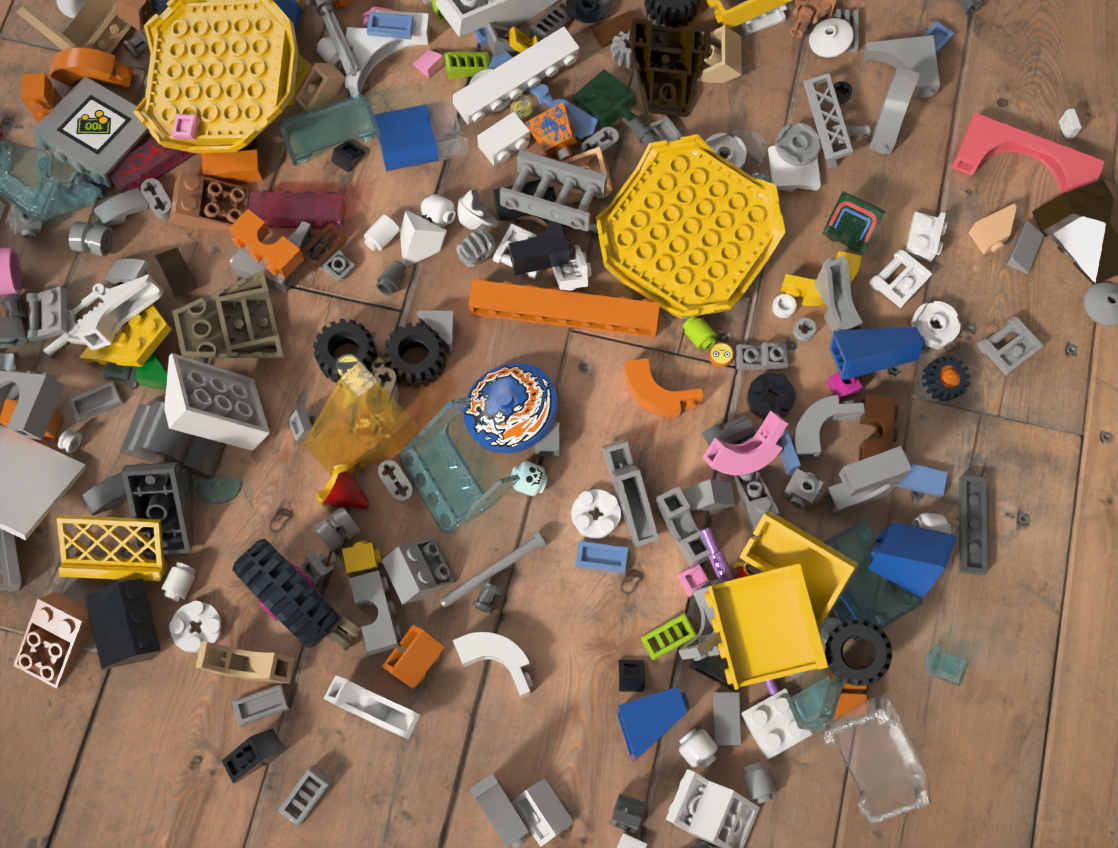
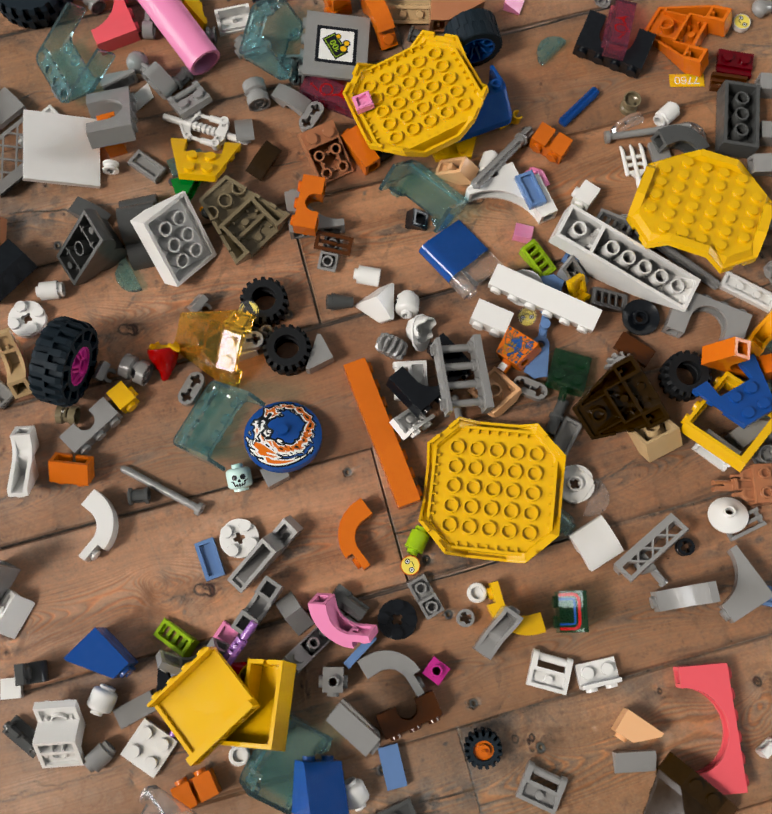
camera: 60 degrees right, 5 degrees up
yellow fence [57,515,168,581] -> none
white arch [77,274,164,351] -> none
clear pink brick [248,190,346,229] -> none
light grey slope [381,539,455,605] -> none
black slope [618,660,645,692] -> none
light grey tile [775,123,821,166] -> none
clear light blue slope [787,676,843,732] -> none
black tyre [825,619,892,686] -> none
blue slope [830,327,925,380] -> none
white plate [911,301,961,349] -> none

